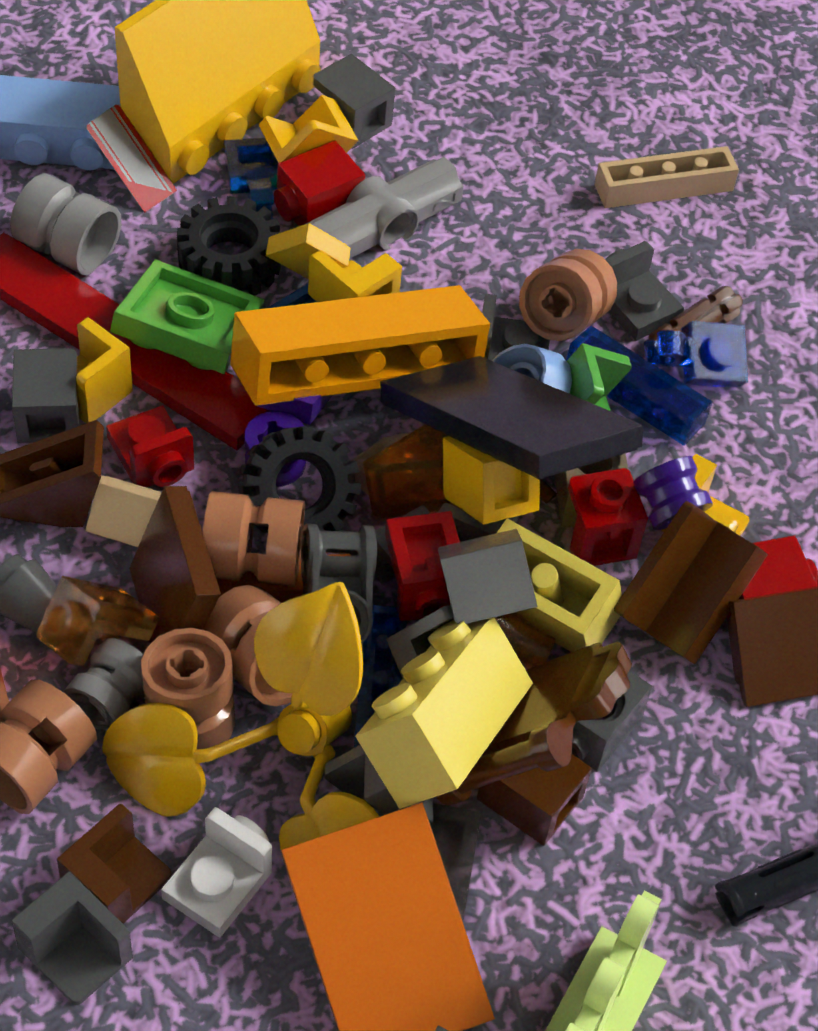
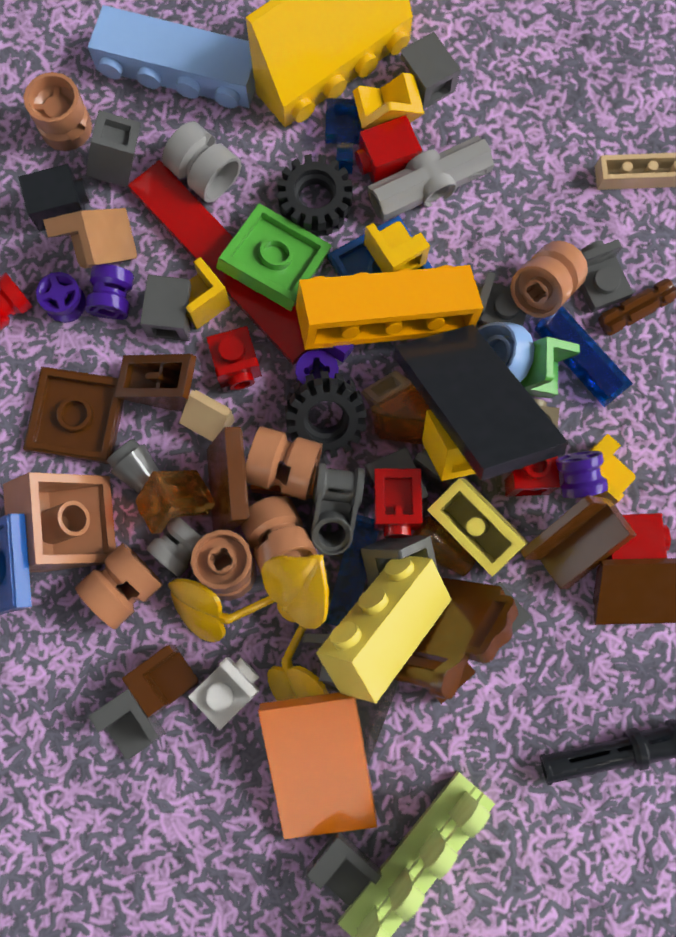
camera: 15 degrees right, 25 degrees up
sticker [86,104,177,213] -> none
yellow tile [266,223,351,279] -> none
dark grey panel [438,529,537,624] -> none
clear blue plate [644,321,748,387] -> none

